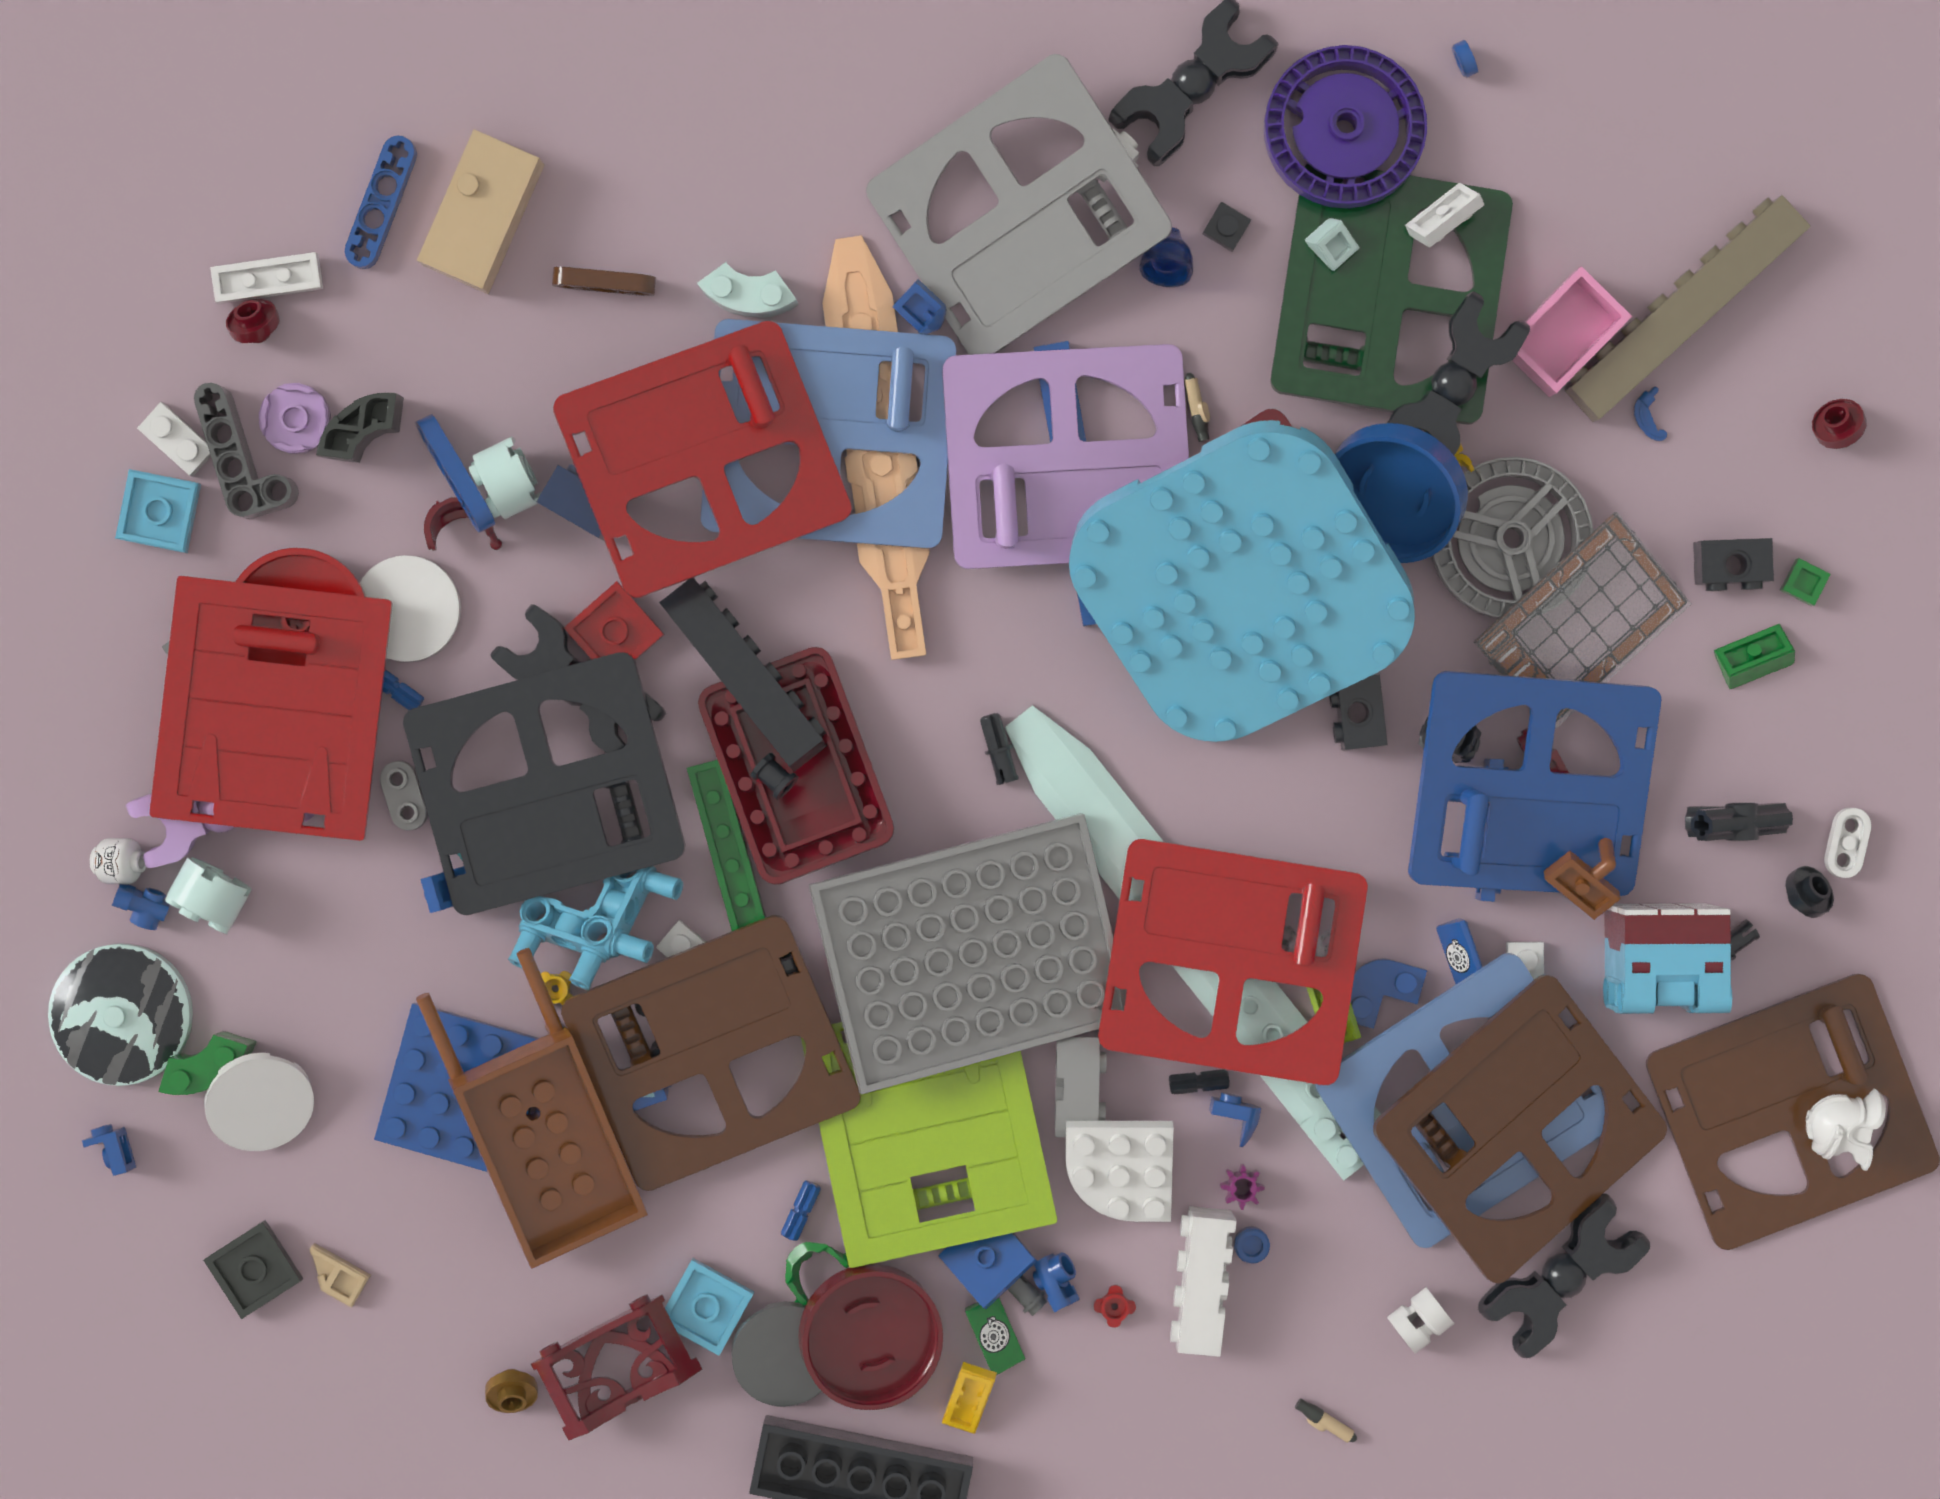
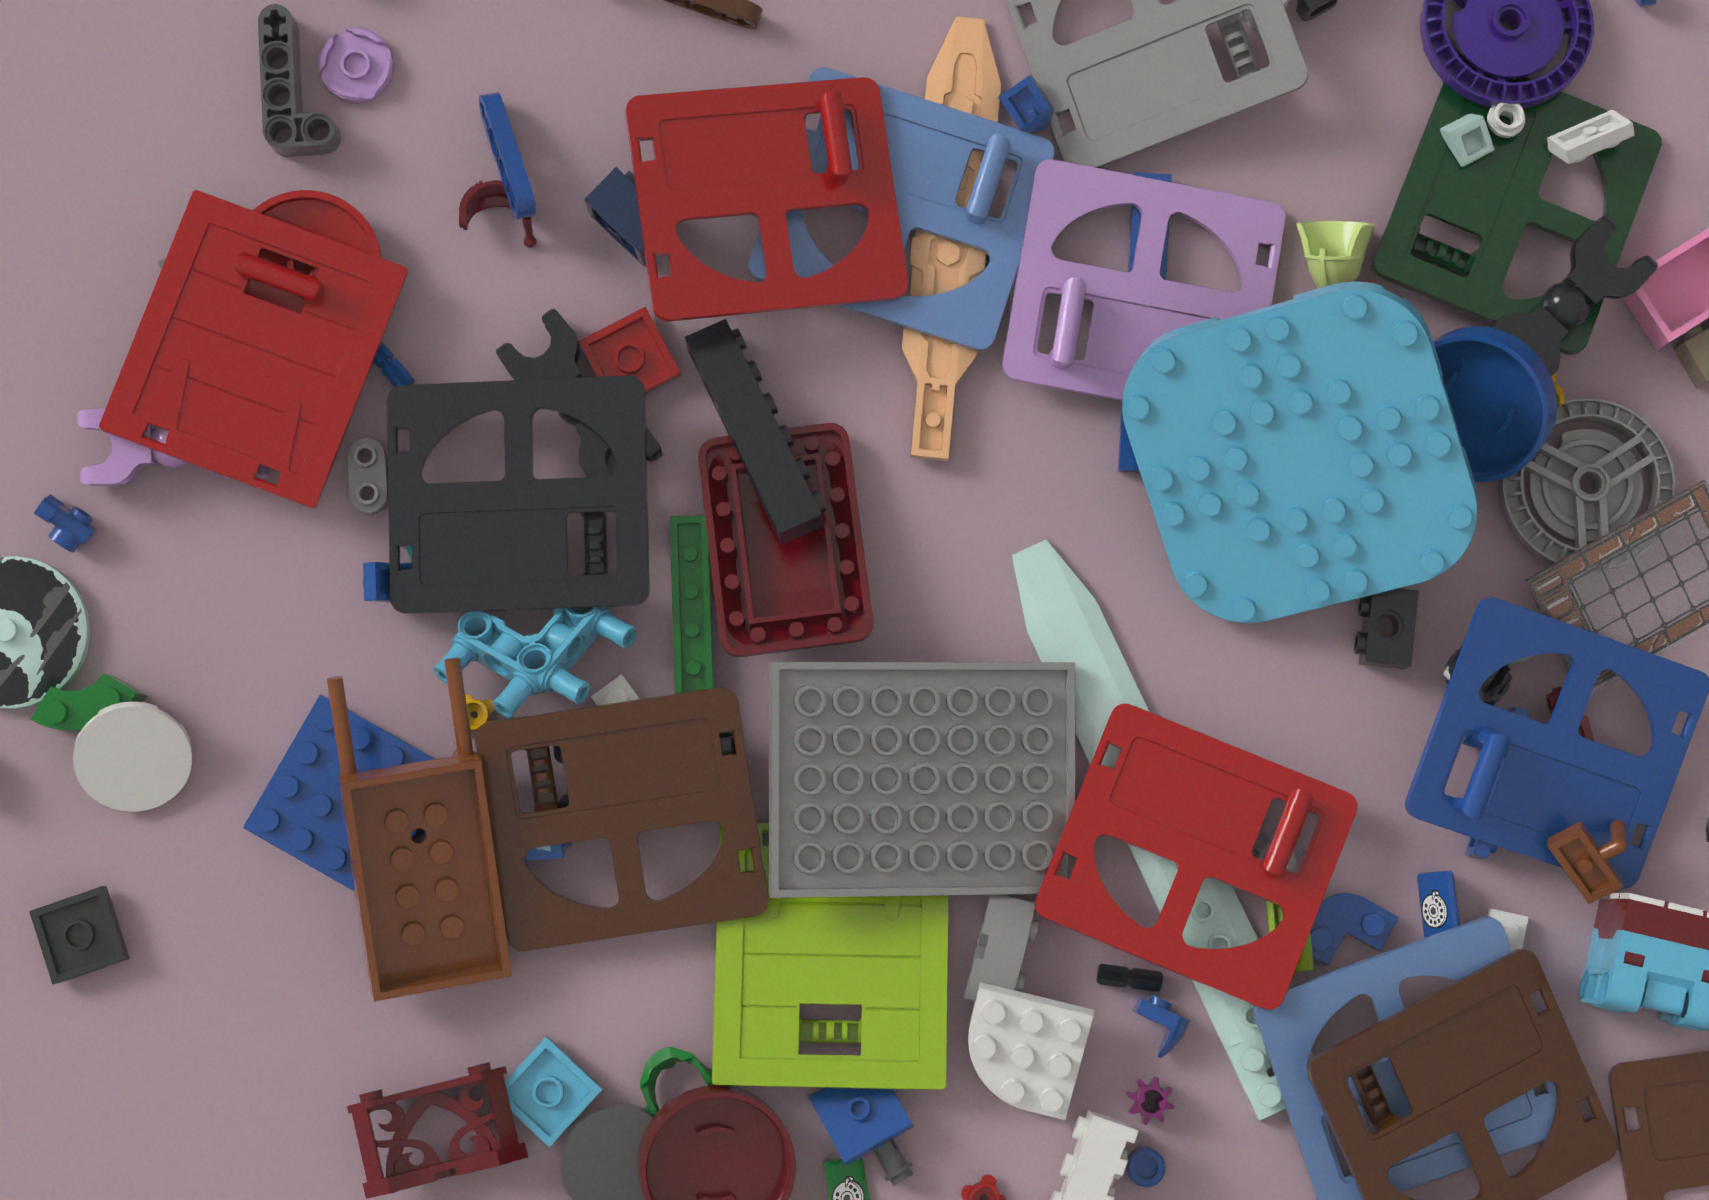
camera: 10 degrees right, 5 degrees down
white head [90,838,146,885] -> none
medium azure plate [115,469,201,553] -> none
white plate [137,402,211,477] -> none
light aqua brick [165,857,252,934] -> none
tan tile [310,1243,371,1308] -> none
pearl dark grey brick [316,393,404,463] -> none
white tile [360,555,461,662] -> none
light aqua brick [469,436,542,519] -> none
pearl gold plate [485,1369,538,1413] -> none
light aqua brick [697,262,799,318] -> none
black bush [750,753,798,800] -> none
blue piece [781,1181,821,1241] -> none
black axle [980,713,1019,785] -> none
blue plate [1033,1252,1080,1312] -> none
clear blue helmet [1139,227,1194,287] -> none
tan piece [1184,373,1210,442] -> none
black plate [1202,202,1251,252] -> none
none -> yellowish green helmet [1296,221,1376,288]
none -> white plate [1487,100,1525,138]

